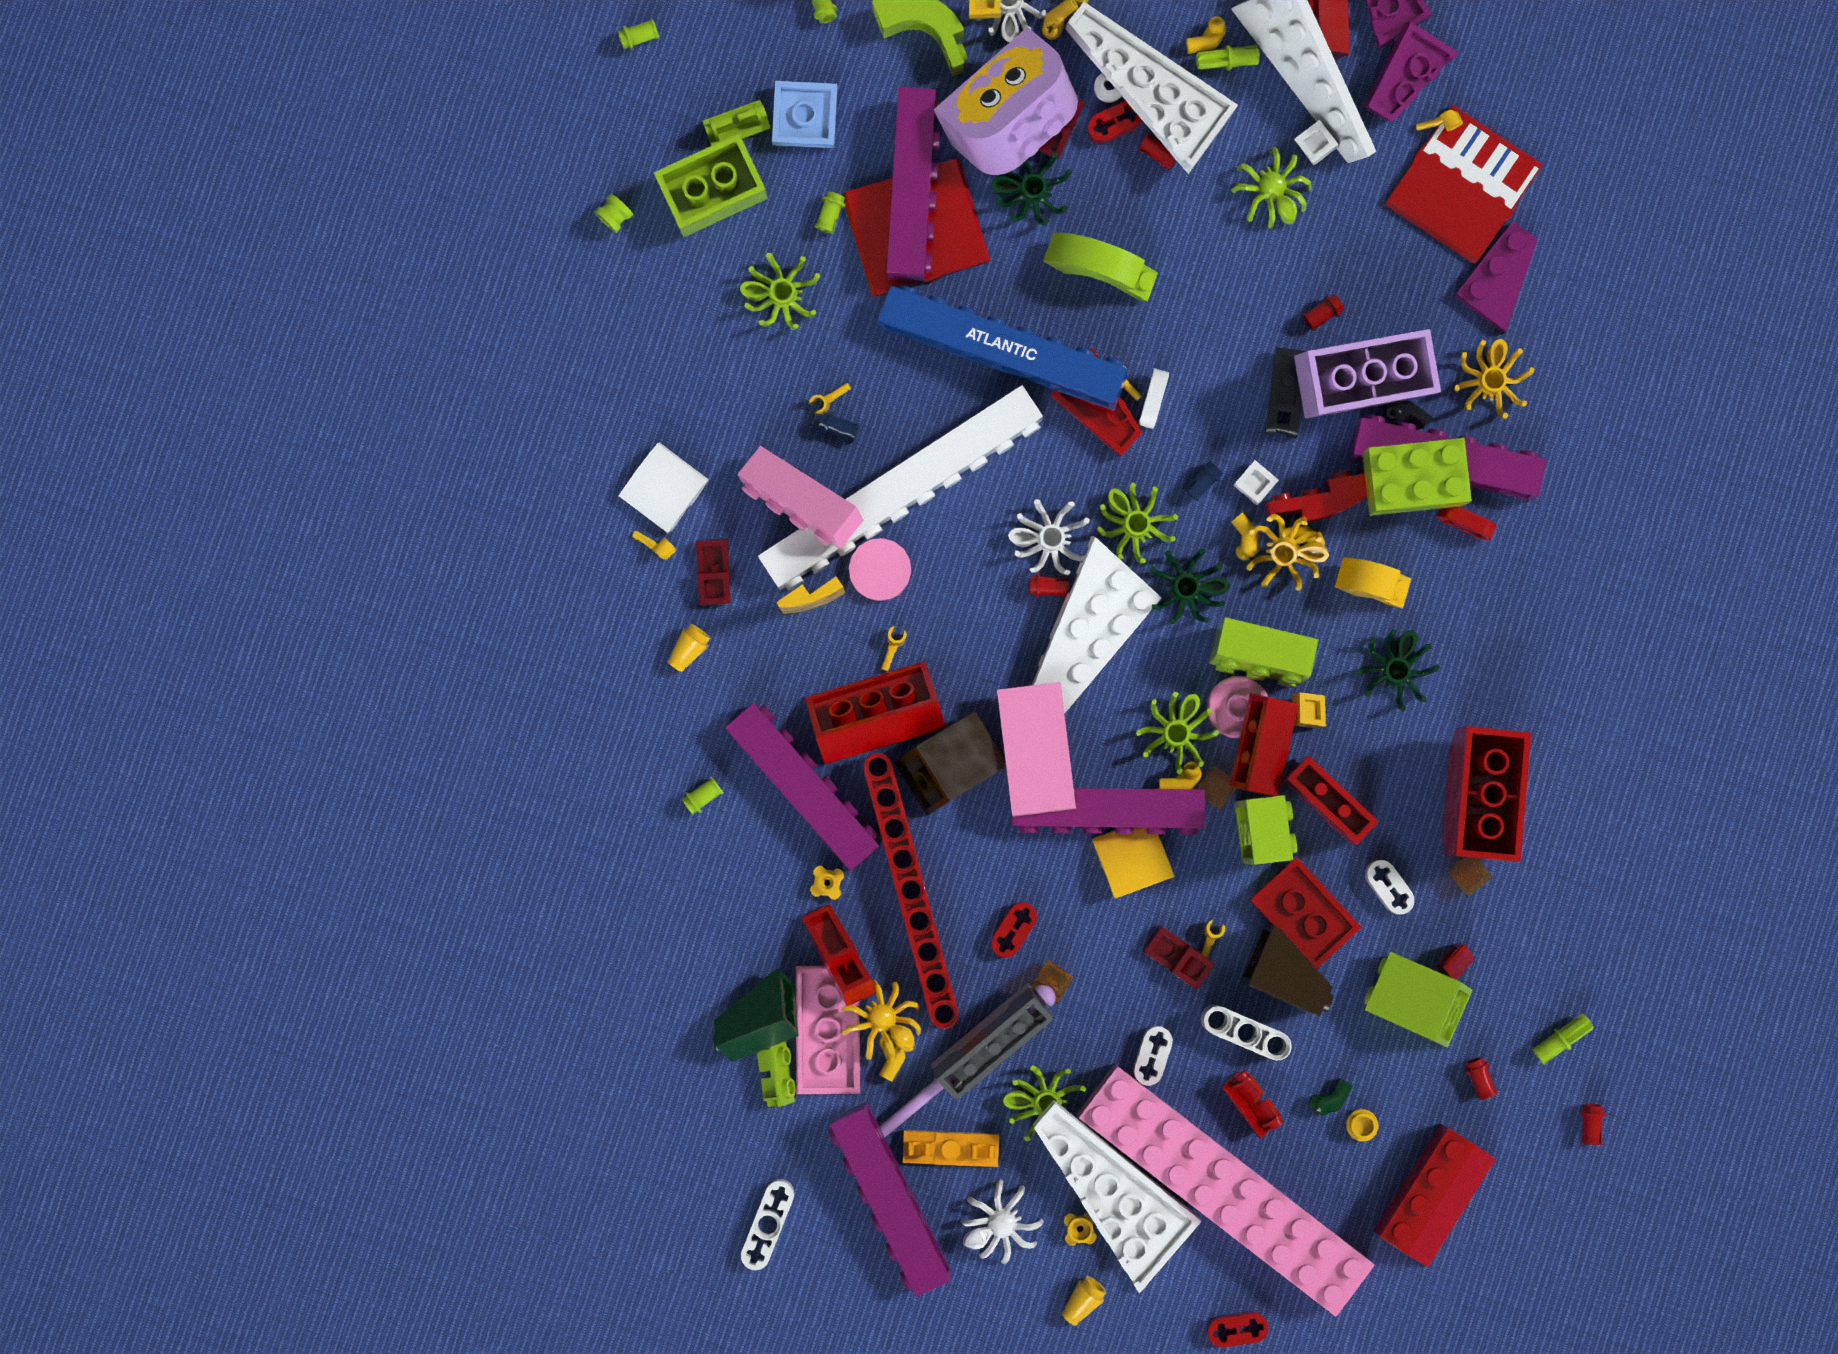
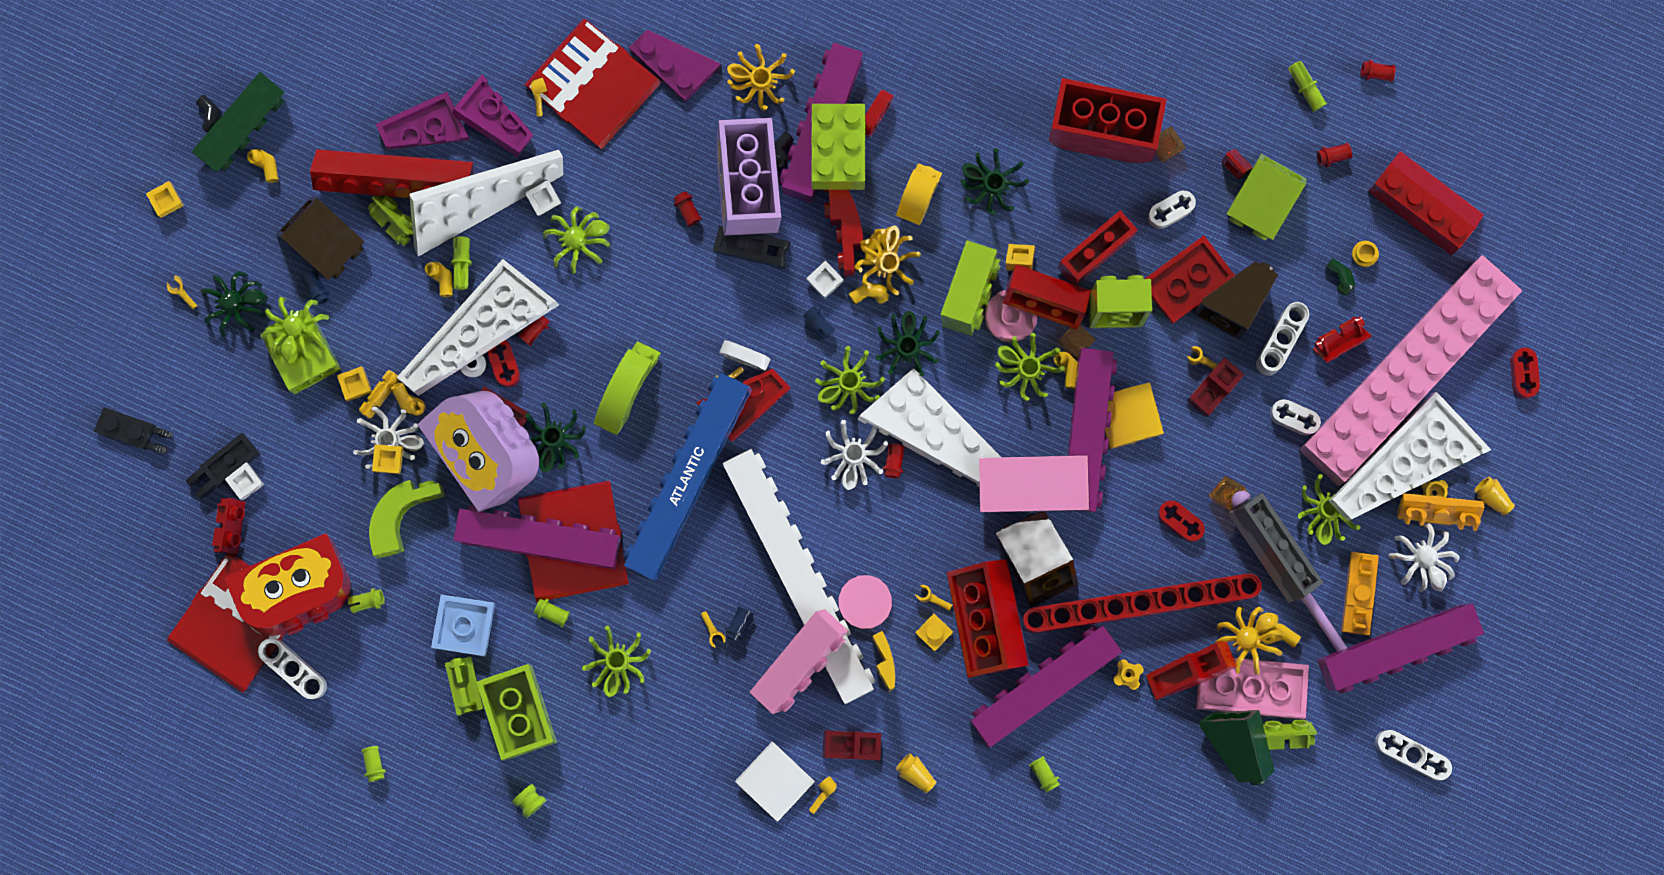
camera: 85 degrees left, 5 degrees down
none -> yellow plate [915,614,953,652]
none -> light orange plate [1397,493,1485,531]

